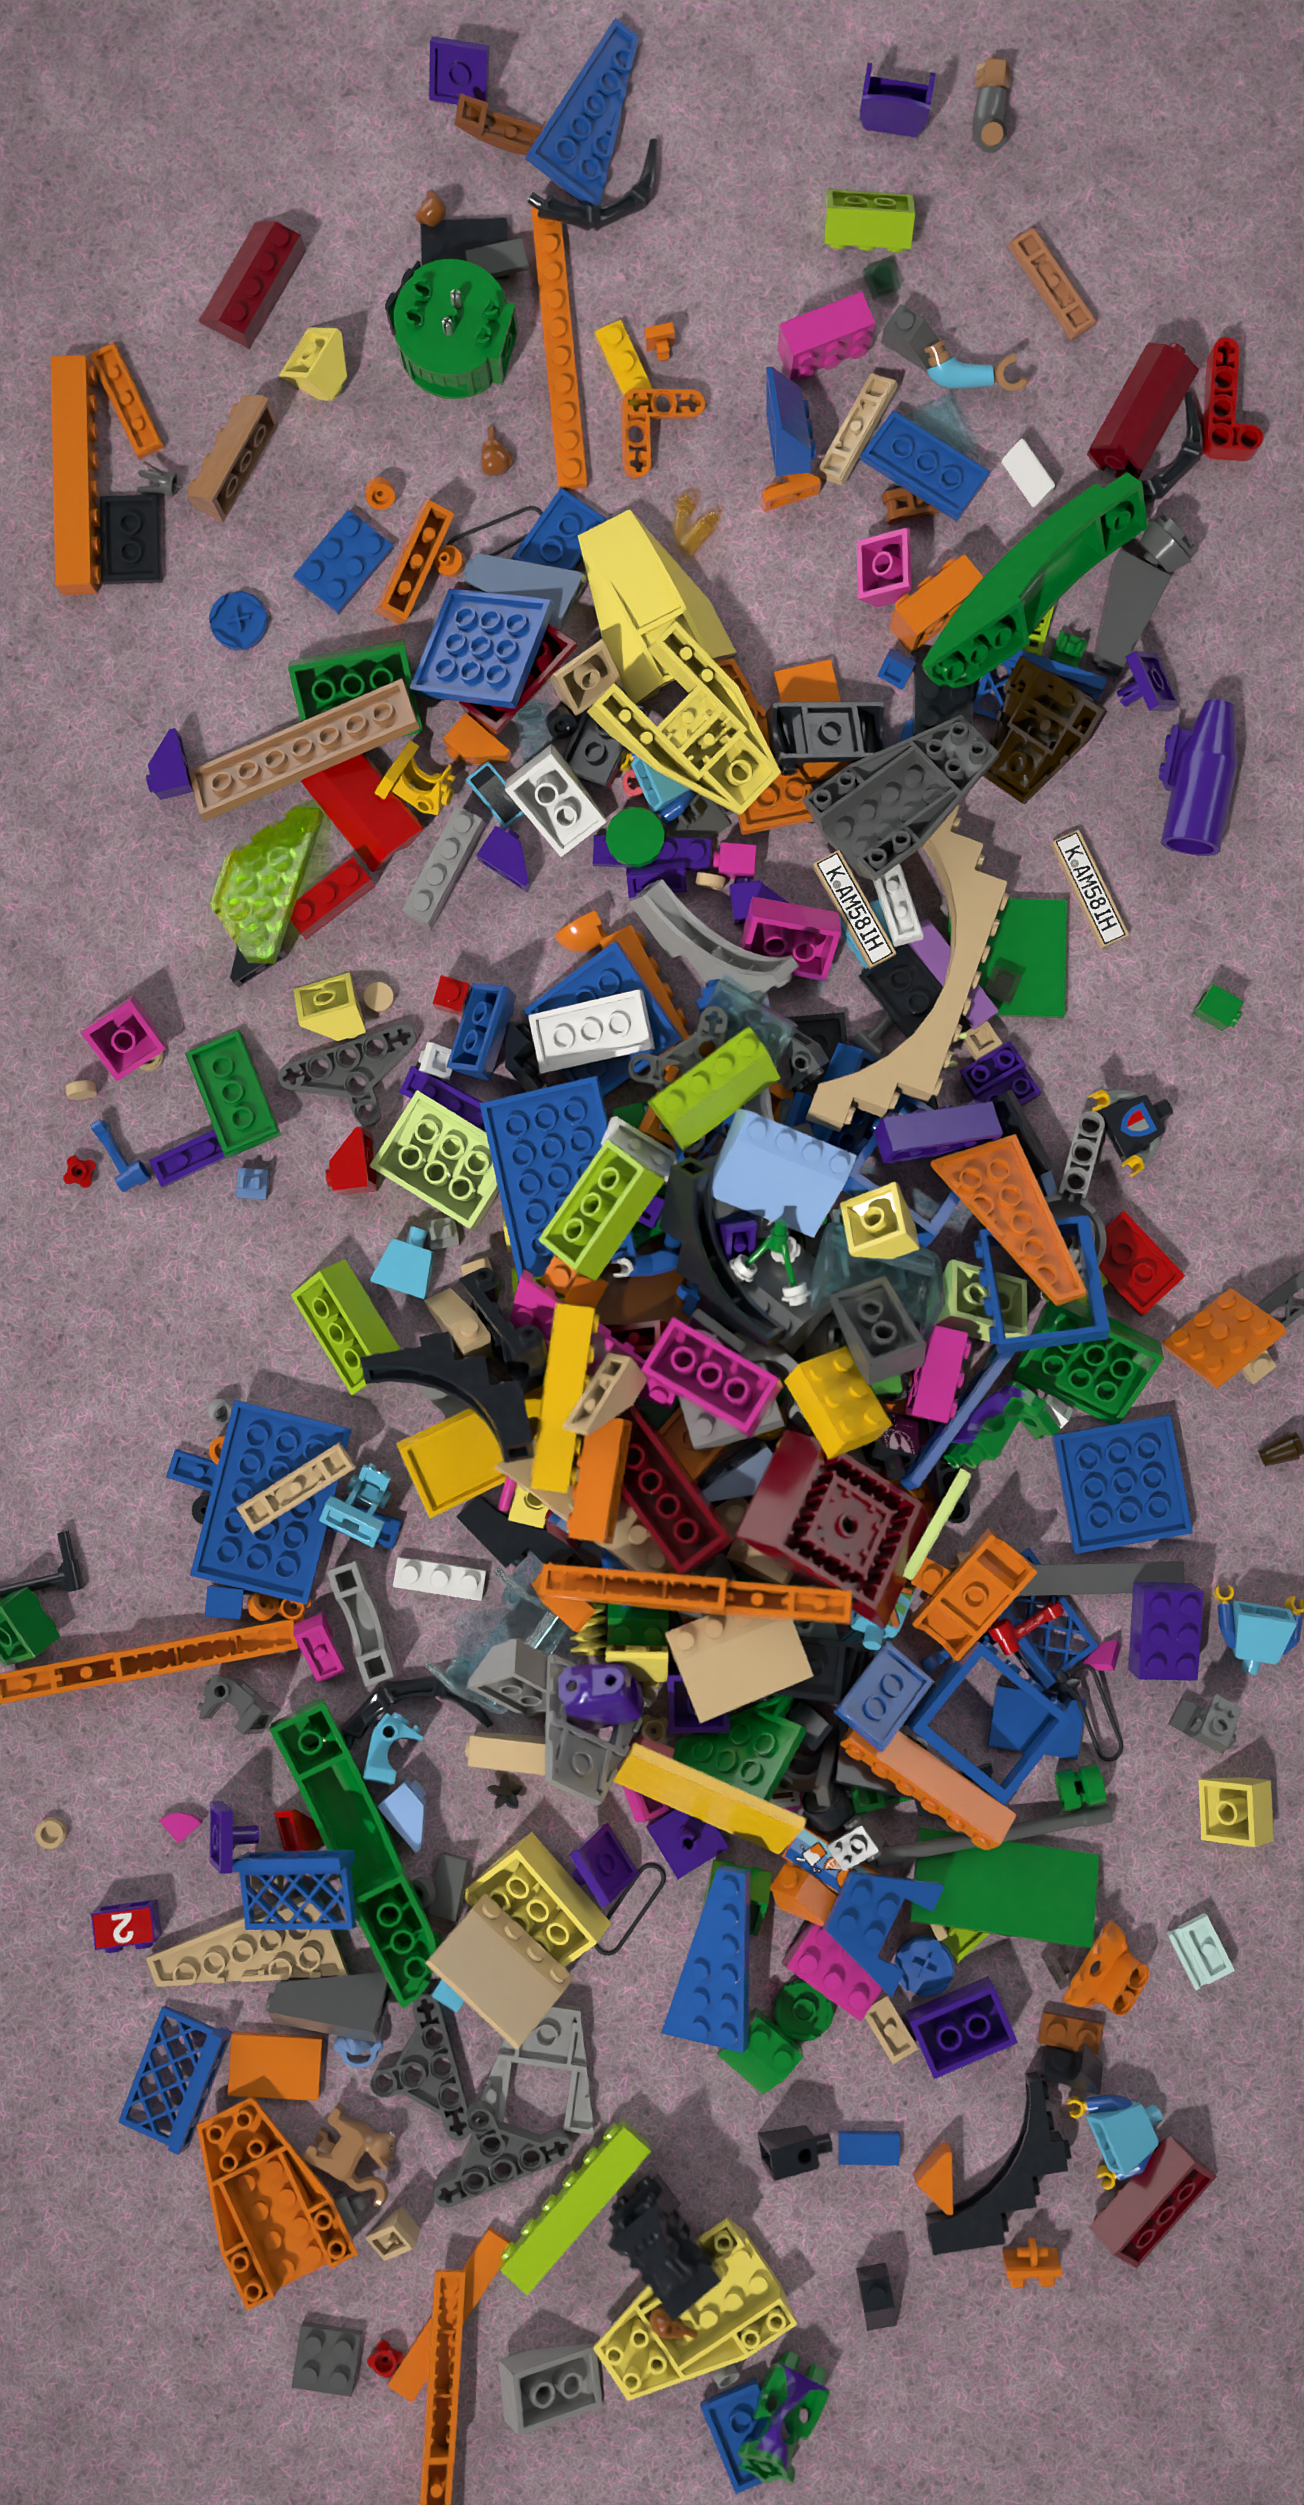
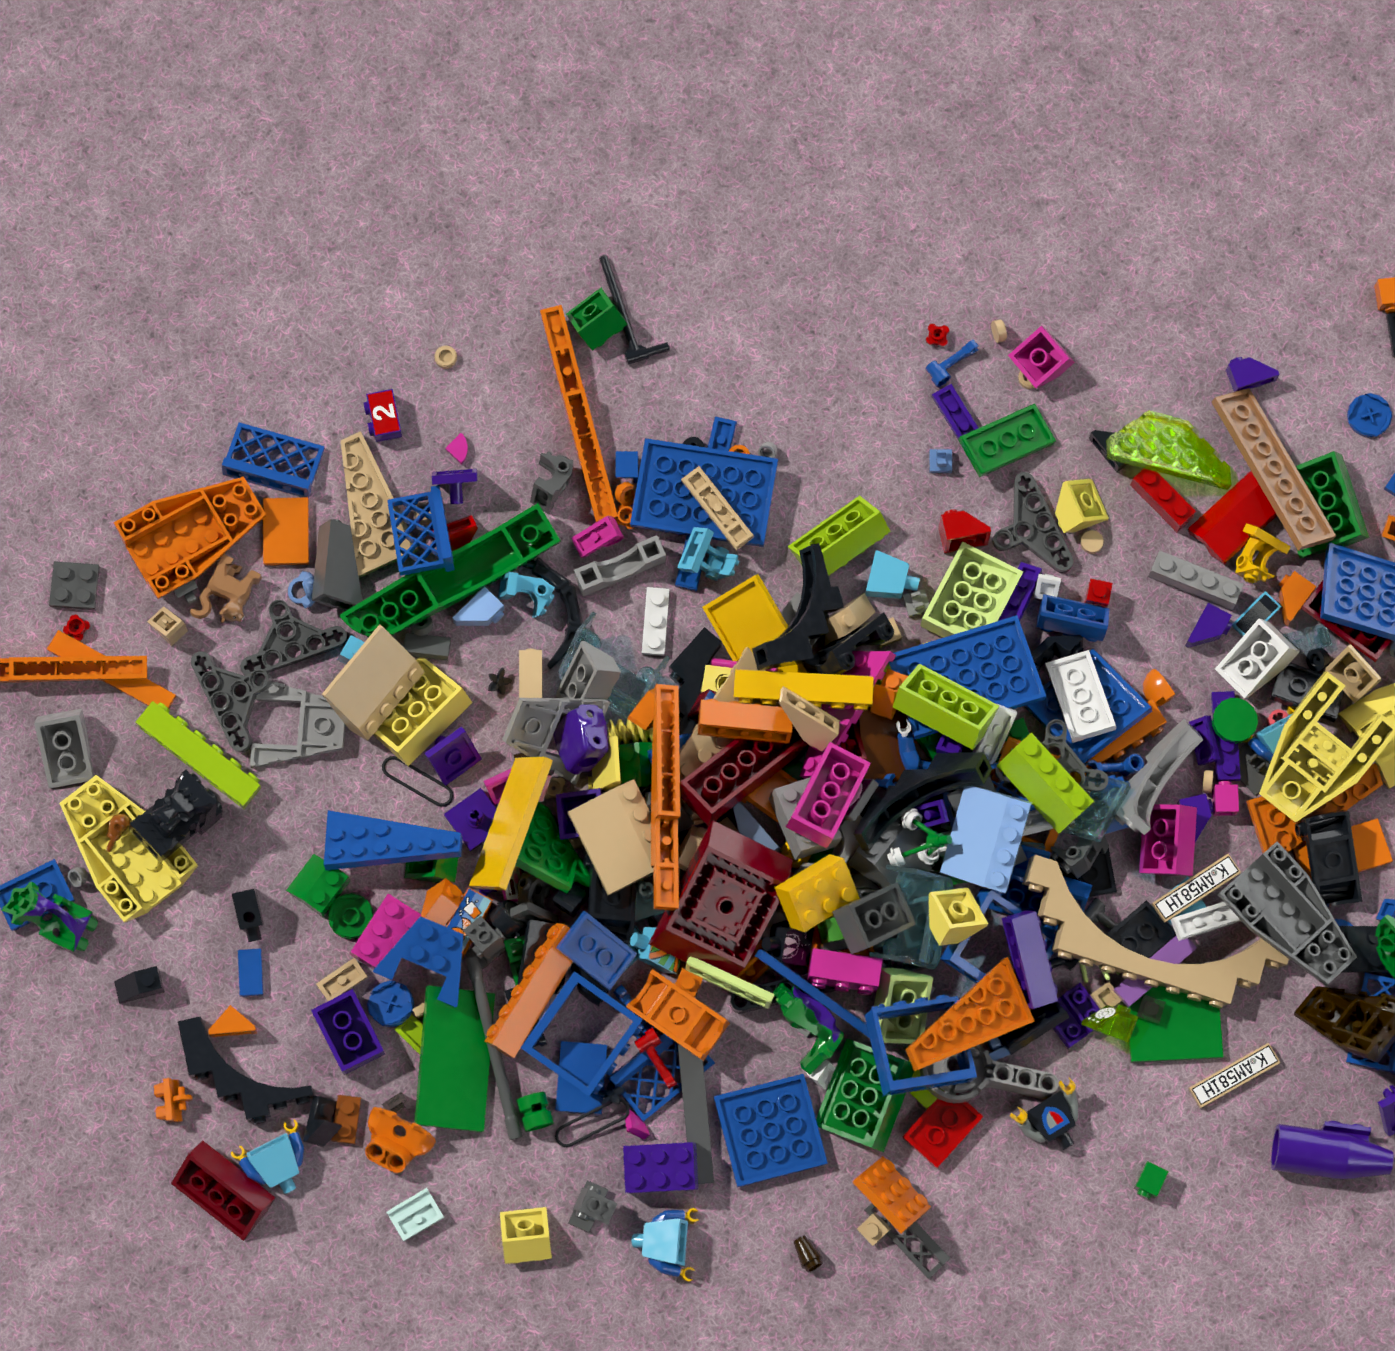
camera: 80 degrees right, 10 degrees down
none -> clear neon green slope [1081,1004,1138,1043]
none -> blue brick [1084,754,1144,776]

